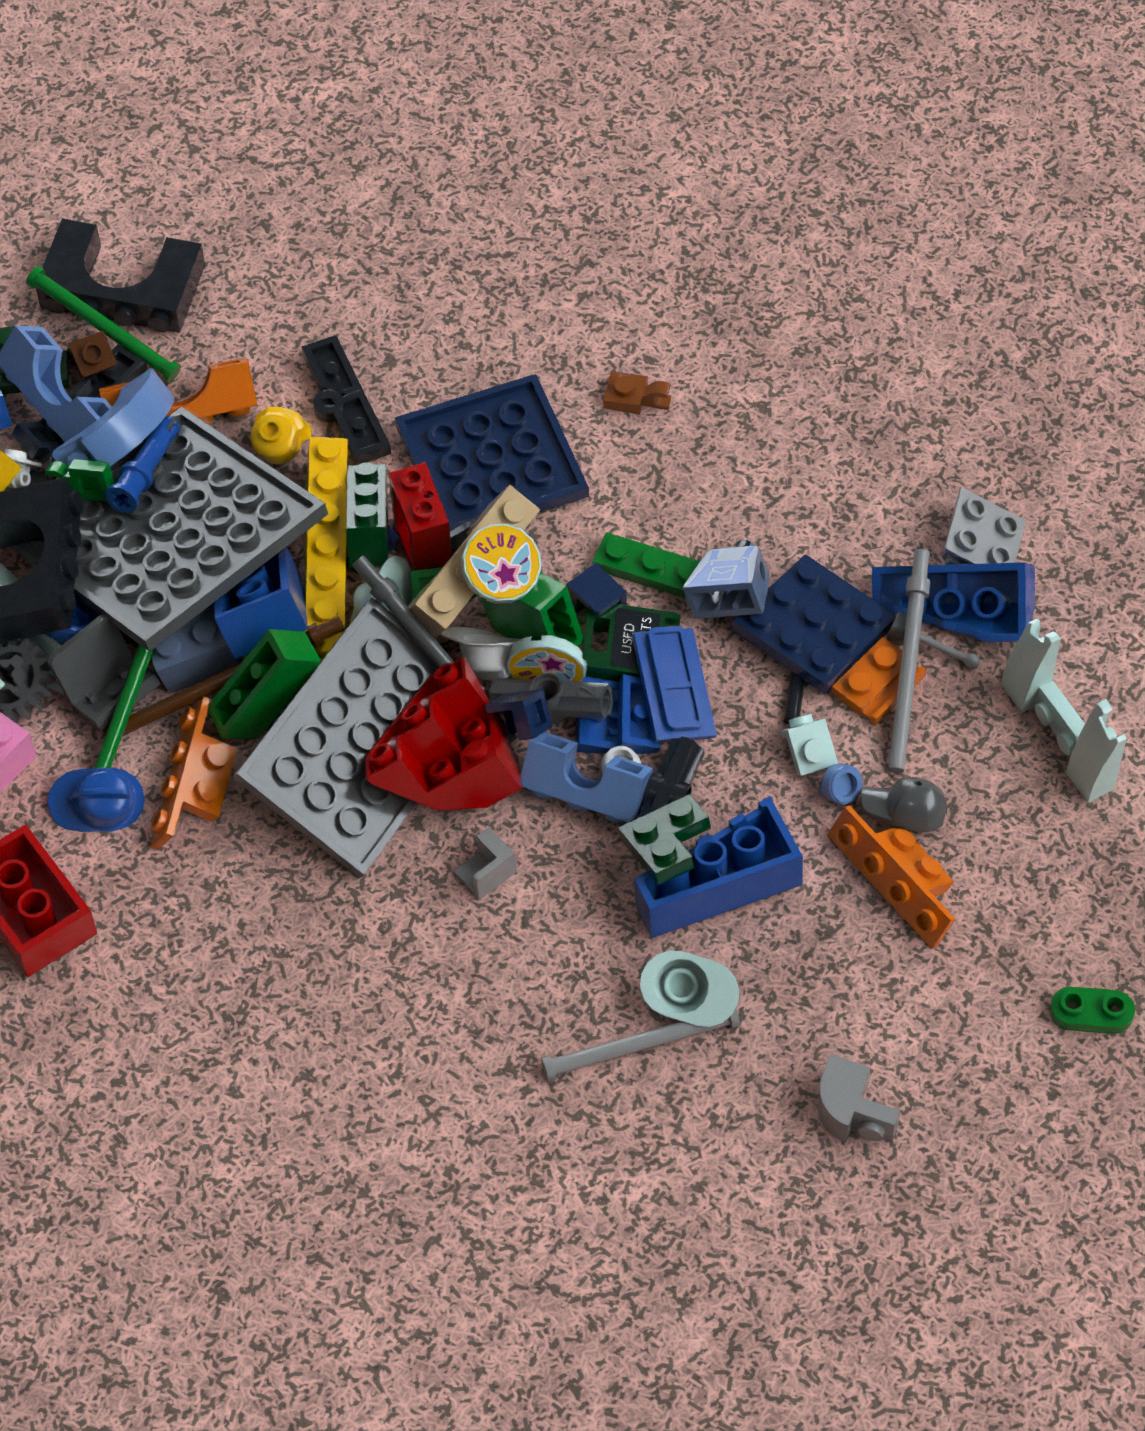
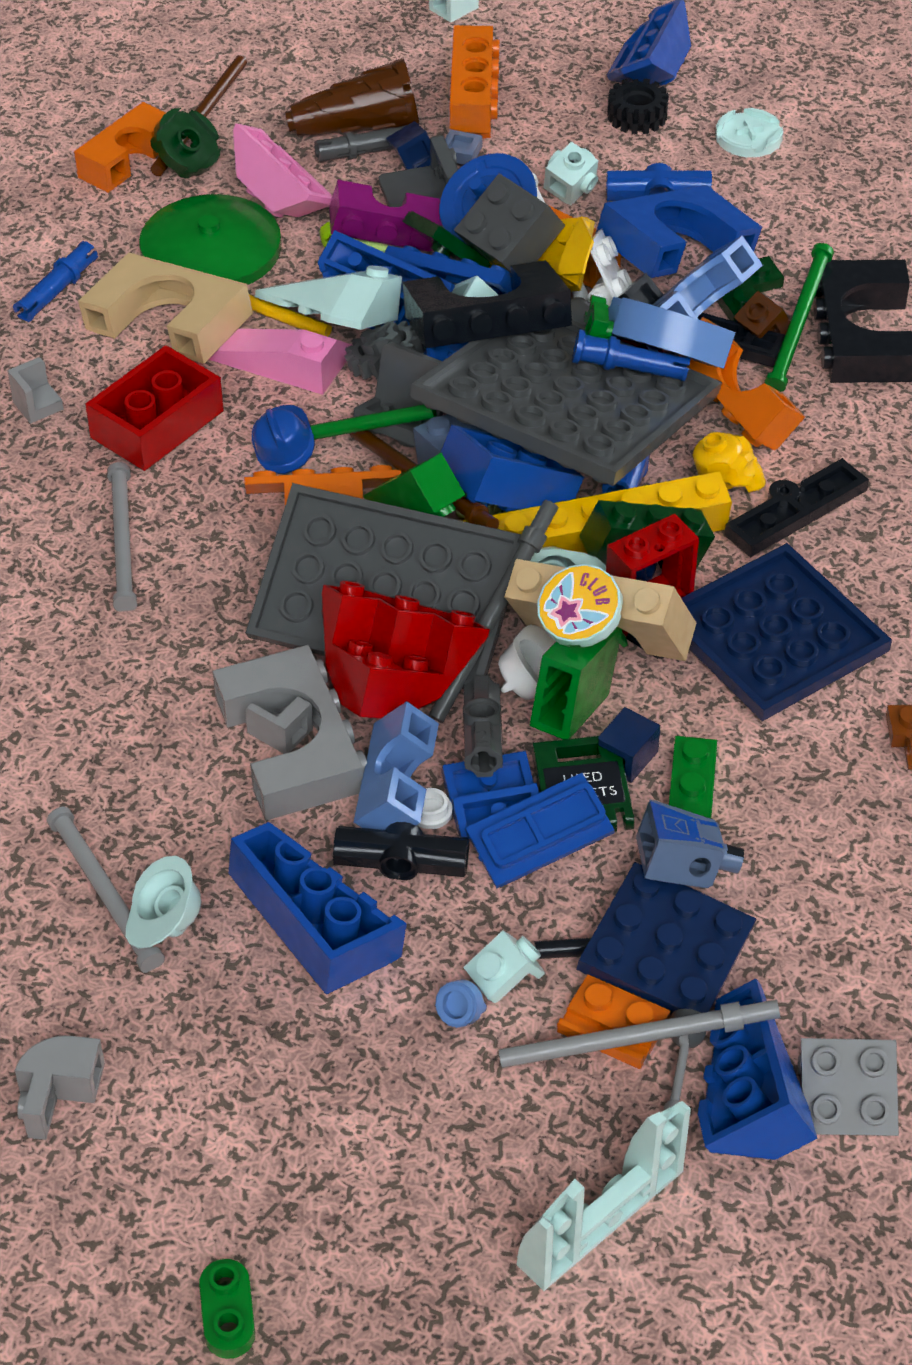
camera: 75 degrees right, 10 degrees down
dark blue panel [484,689,553,740] -> none
tile [507,635,587,682] -> none
plate [618,794,711,885] -> none
orange bracket [827,805,956,949] -> none
dark grey cap [861,777,947,832] -> none
none -> light grey bar [107,462,137,612]
none -> light grey arch [212,644,367,821]

